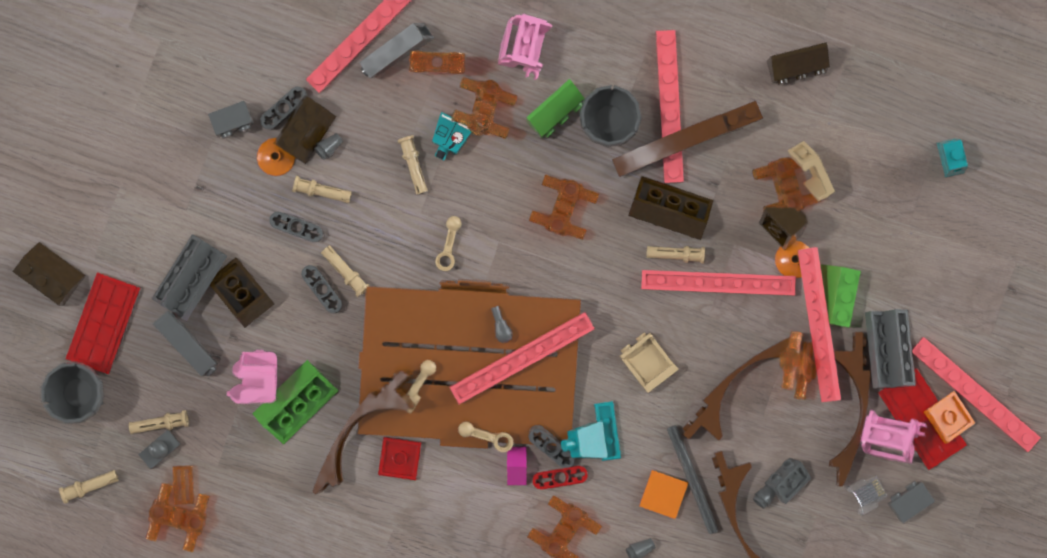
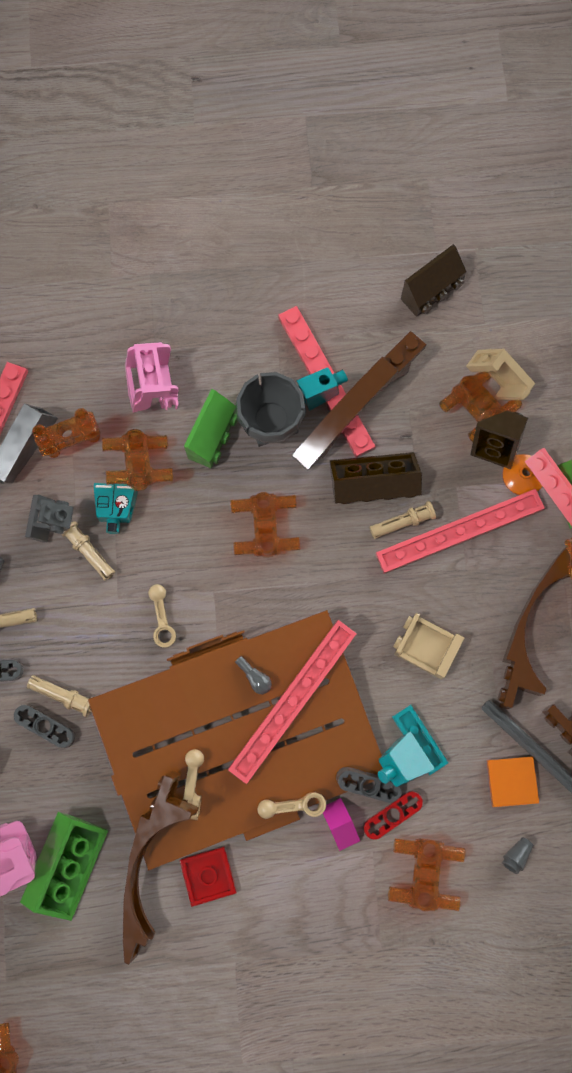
camera: 25 degrees left, 10 degrees down
none -> dark grey tile [25,494,74,542]
none -> teal torso [297,367,348,411]

